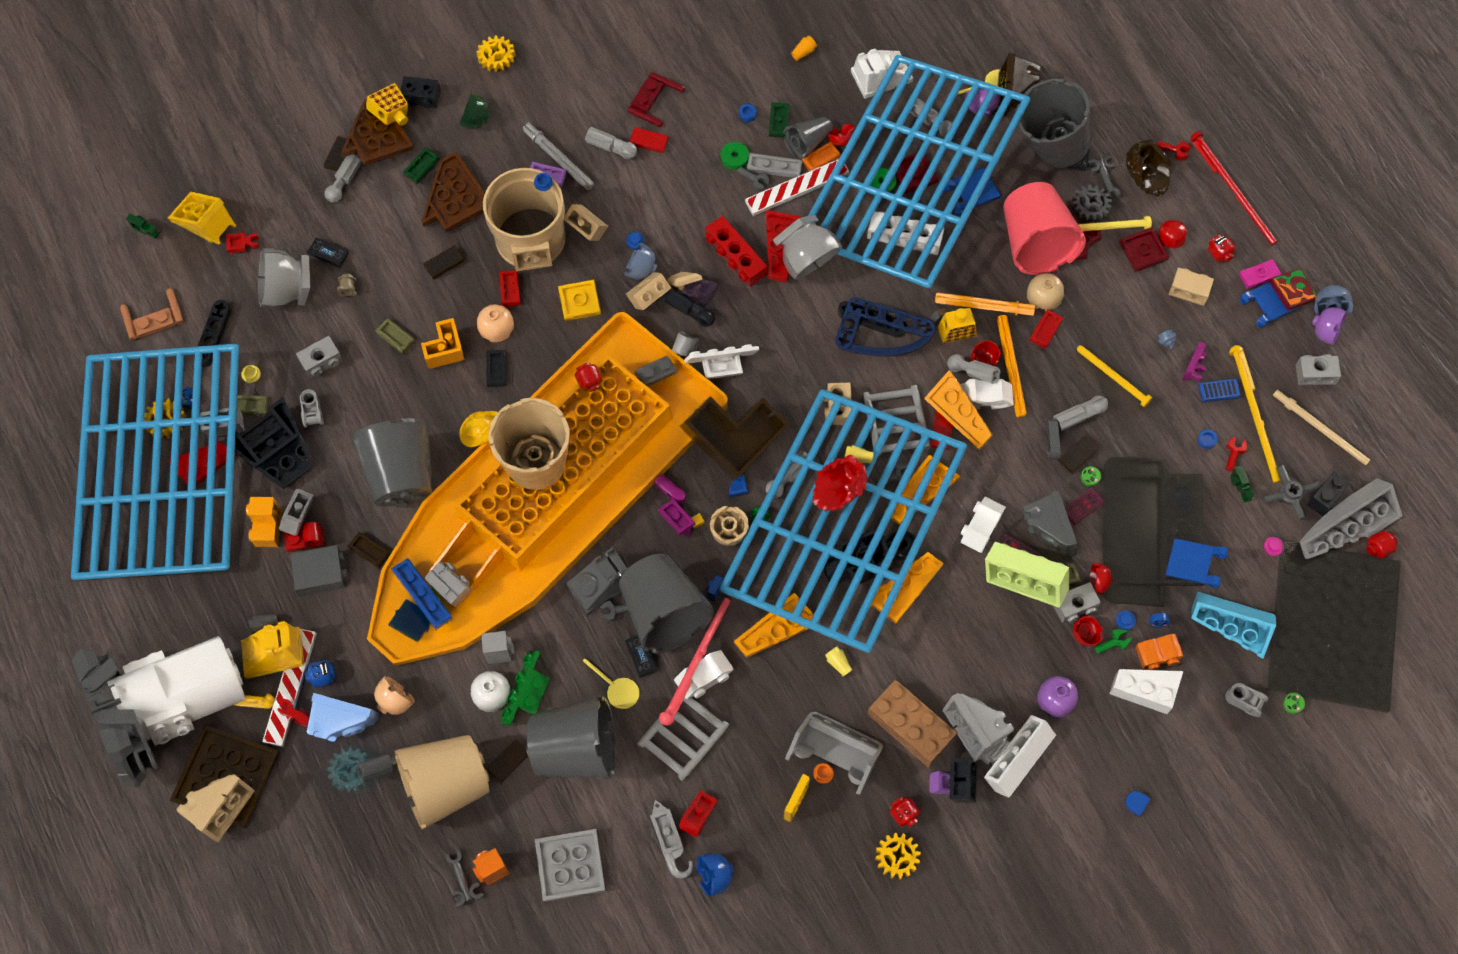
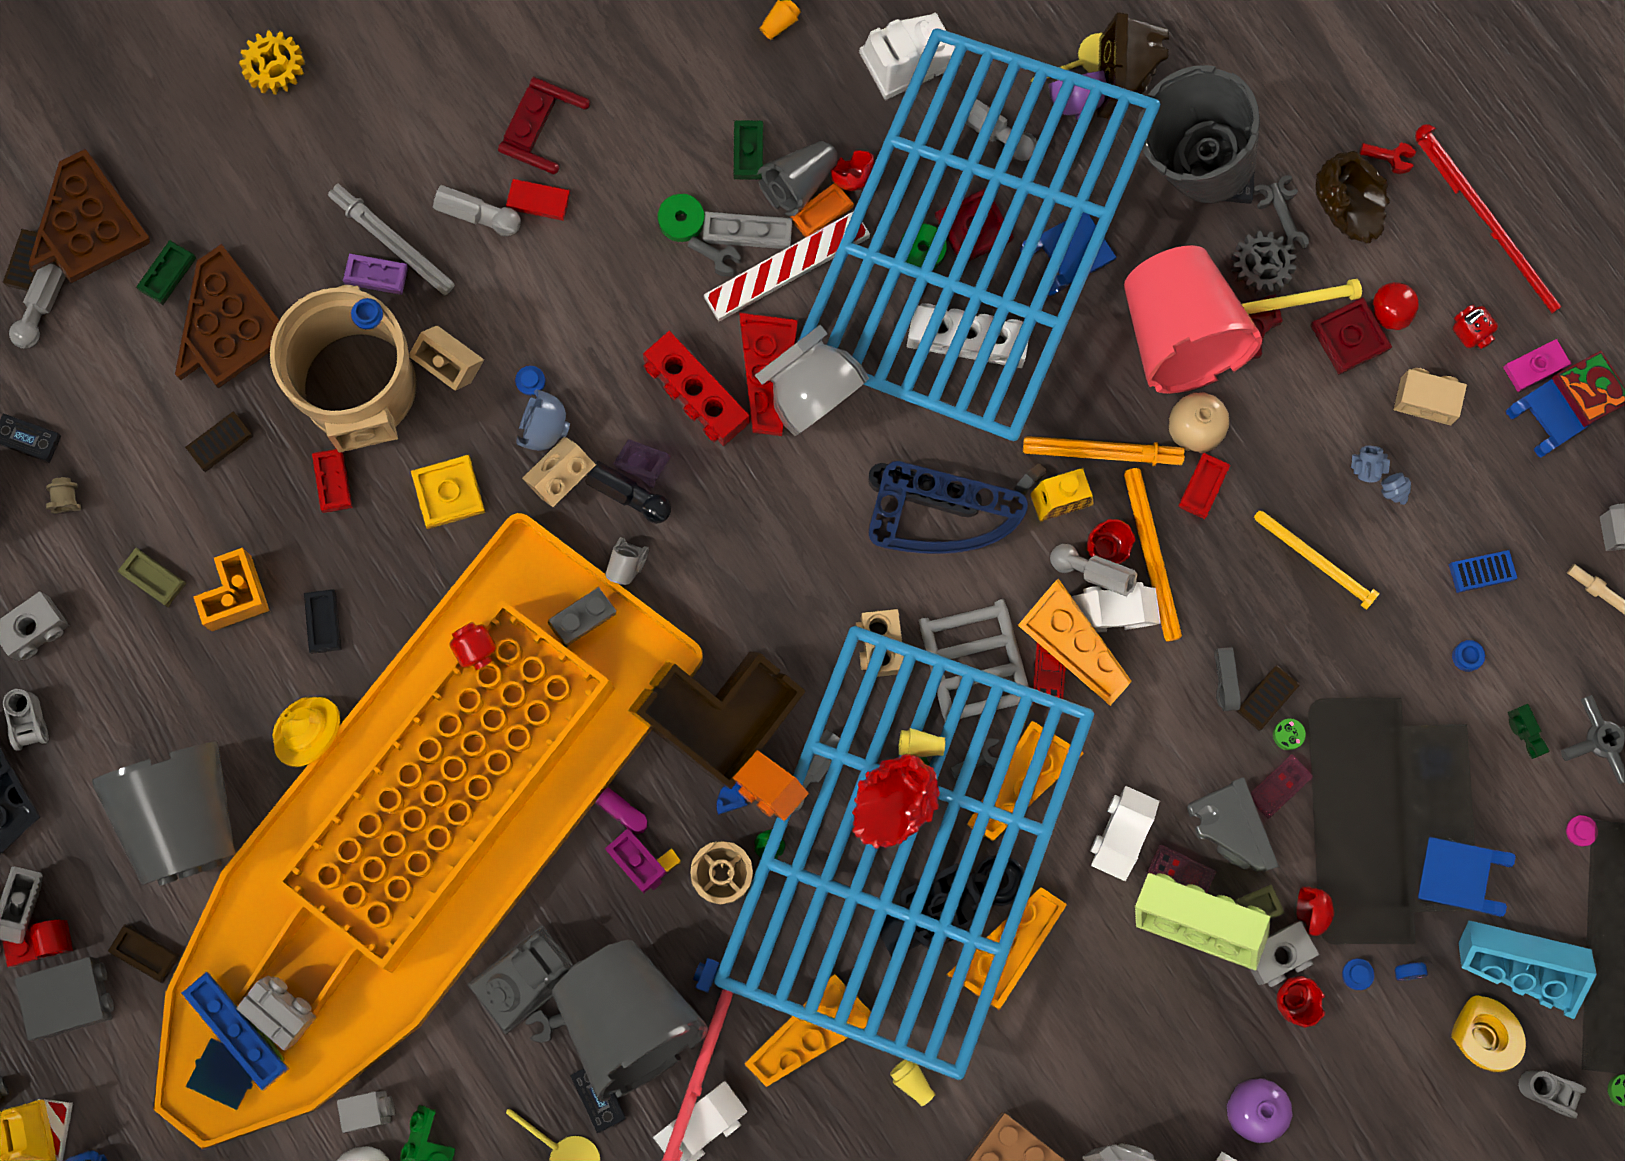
camera: 10 degrees left, 10 degrees up
yellow torso [366,83,408,126] -> none
black brick [400,76,441,108] -> none
clear green cylinder [459,92,490,129] -> none
light nougat cylinder [477,304,514,342] -> none
tan cone [489,398,570,490] -> none
tan piece [667,272,702,290] -> none
white bracket [684,344,759,379] -> none
blue tile [739,104,757,122] -> none
light grey piece [1053,395,1108,431] -> none
green bar [1095,629,1131,654] -> none
white wedge [1109,669,1183,714] -> none
orange brick [1135,634,1183,670] -> none
magenta plate [1182,341,1207,382] -> none
red bar [1225,436,1247,472] -> none
yellow bar [1229,345,1281,483] -> none
none -> orange brick [733,750,809,821]
none -> sand blue gear [1351,446,1390,482]
none -> yellow hat [1451,995,1526,1072]

